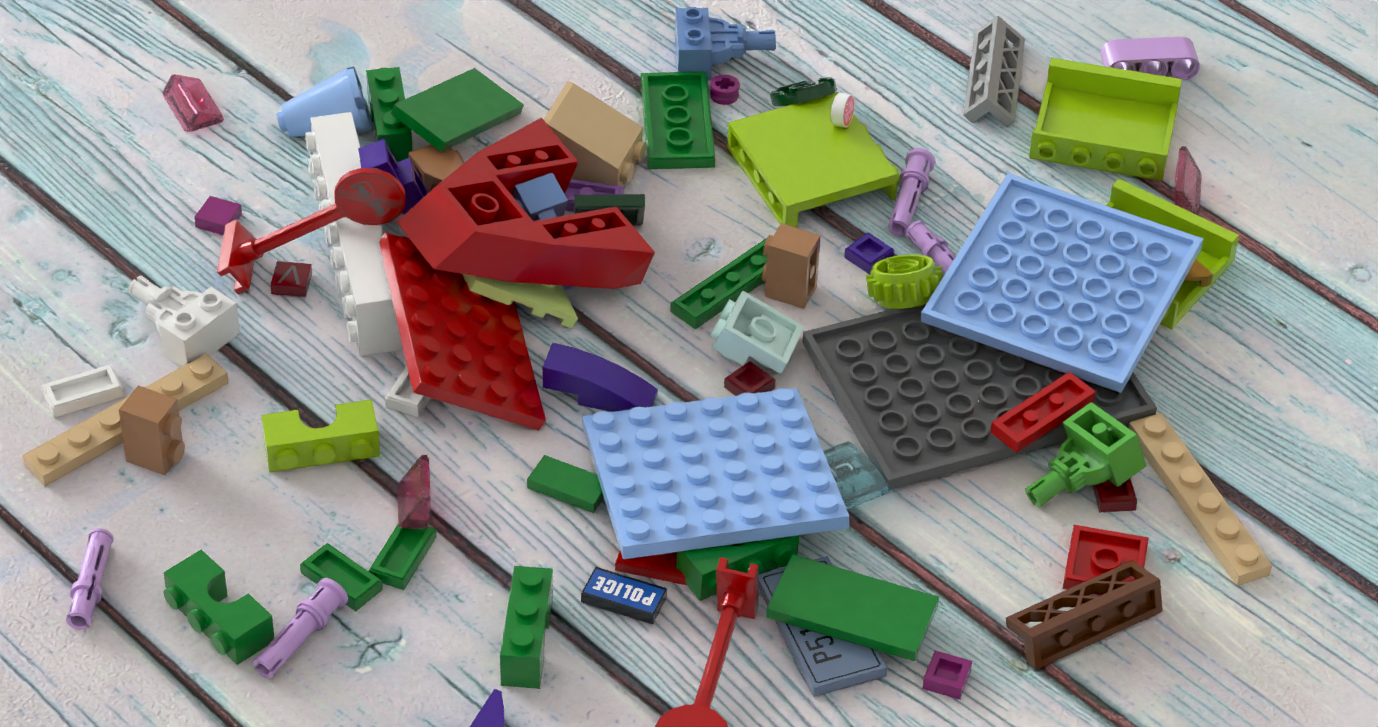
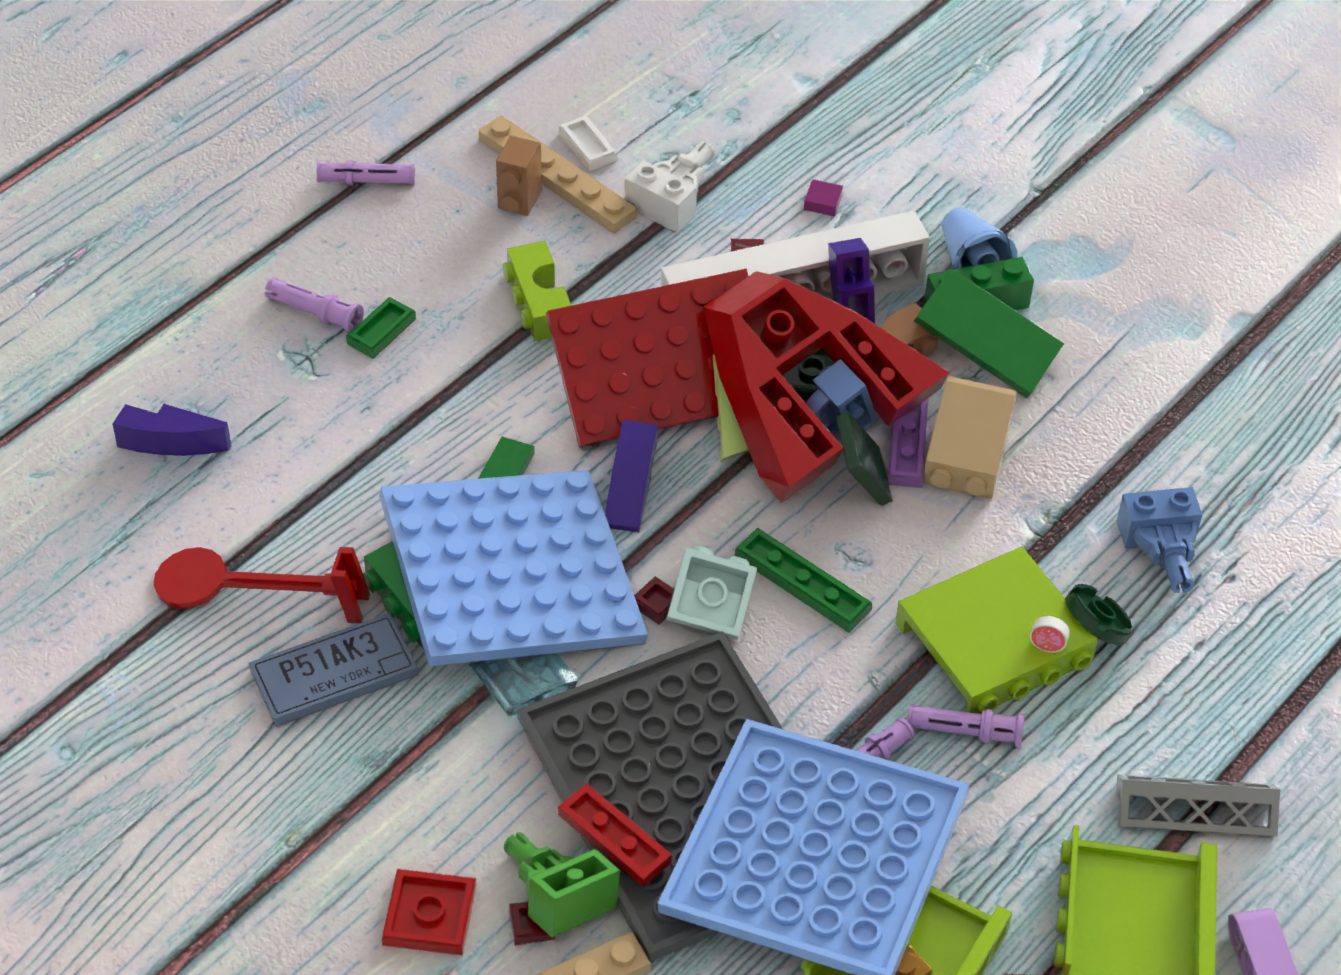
camera: 85 degrees right, 5 degrees up
clear pink slope [162,74,224,132] -> none
green arch [163,549,275,665] -> none
red piece [217,168,406,294] -> none
green tile [369,518,437,590] -> none
clear pink slope [398,455,431,529] -> none
green arch [500,566,553,689] -> none
tile [581,567,667,624] -> none
green tile [641,71,715,169] -> none
magenta bush [710,75,740,105] -> none
medium nougat brick [762,223,821,309] -> none
green tile [766,554,939,661] -> none
dark purple tile [844,232,894,275] -> none
lime gear [866,254,943,309] -> none
magenta tile [922,650,972,699] -> none
reddish brown fence [1006,560,1163,670] -> none

